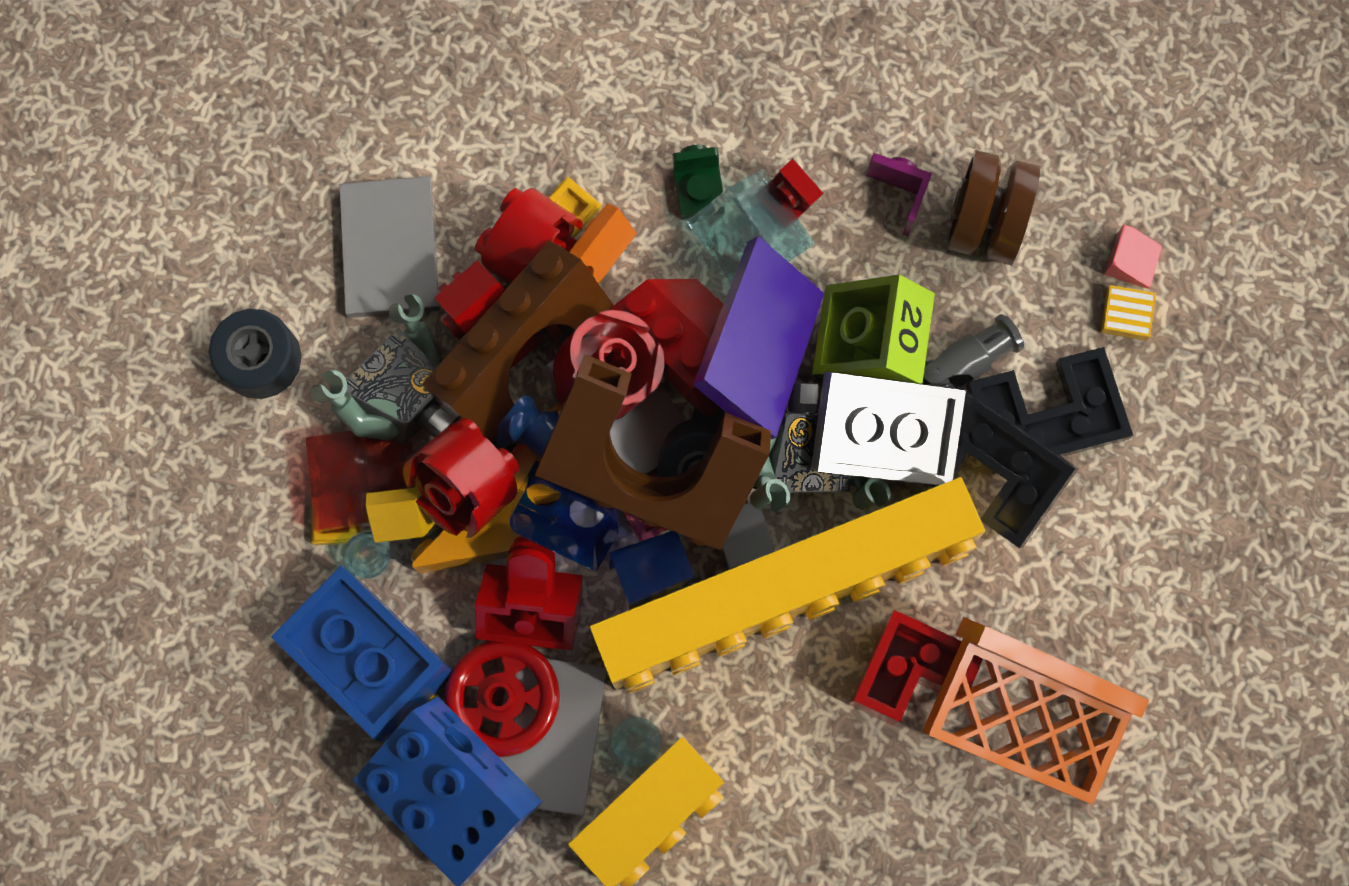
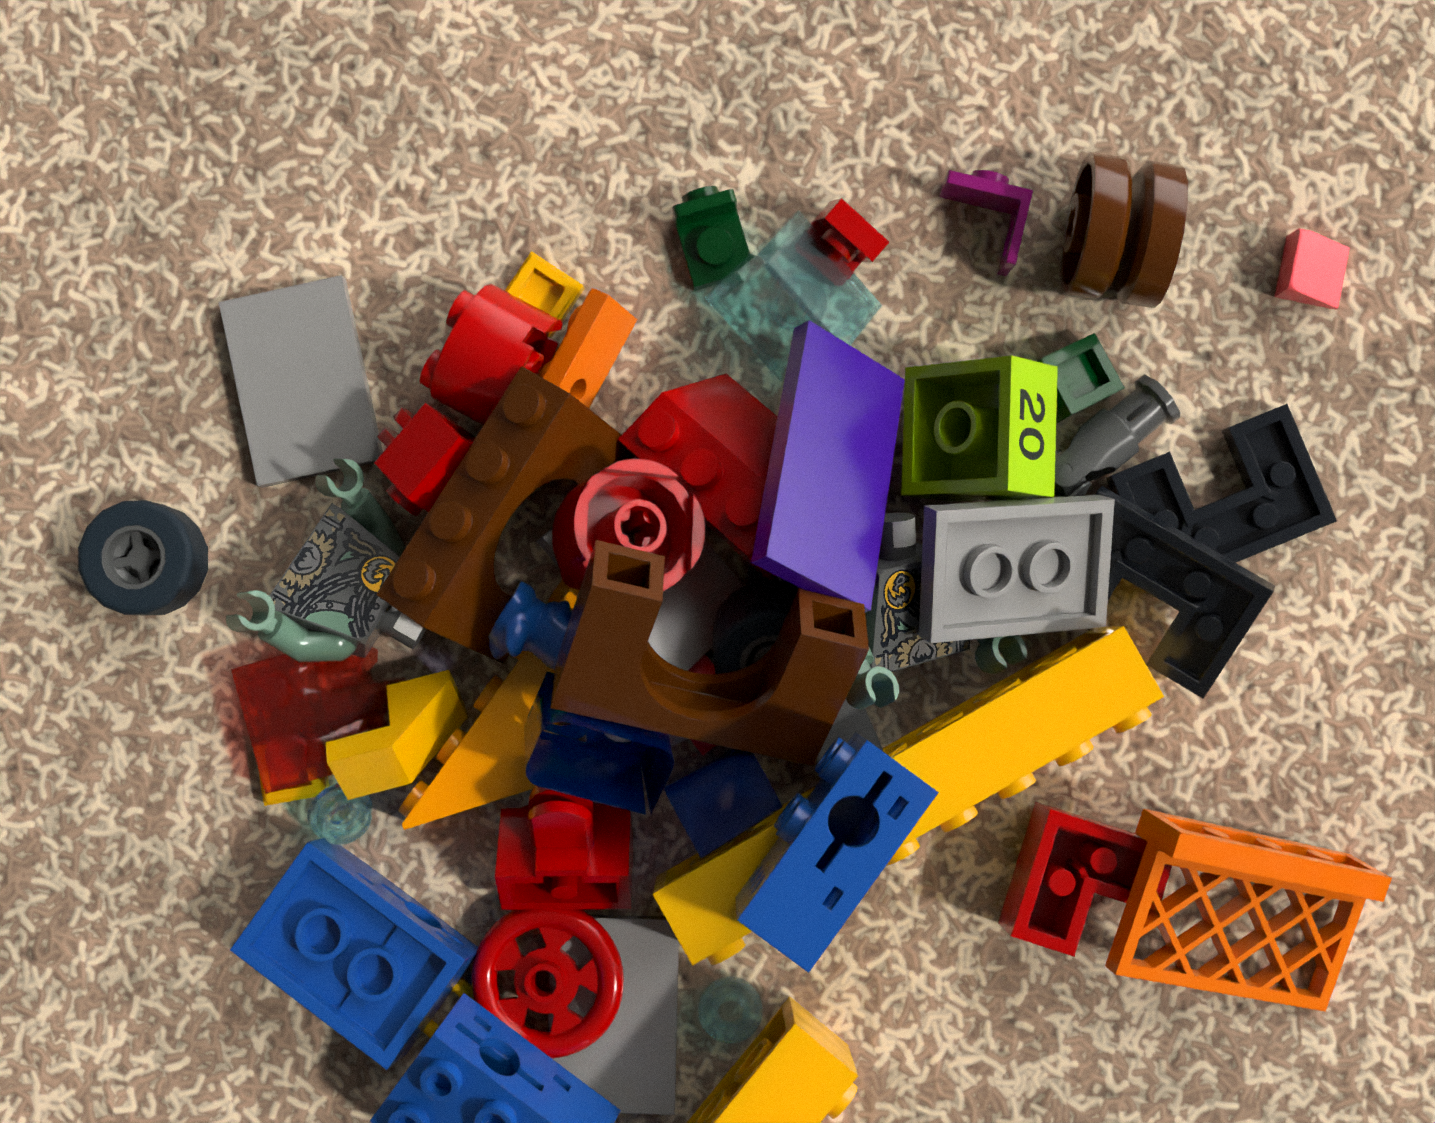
camera: 10 degrees left, 10 degrees up
red brick [403,418,519,538] -> none
yellow tile [1100,285,1156,341] -> none
none -> blue piece [735,732,939,973]
none -> dark green bracket [1037,333,1125,424]

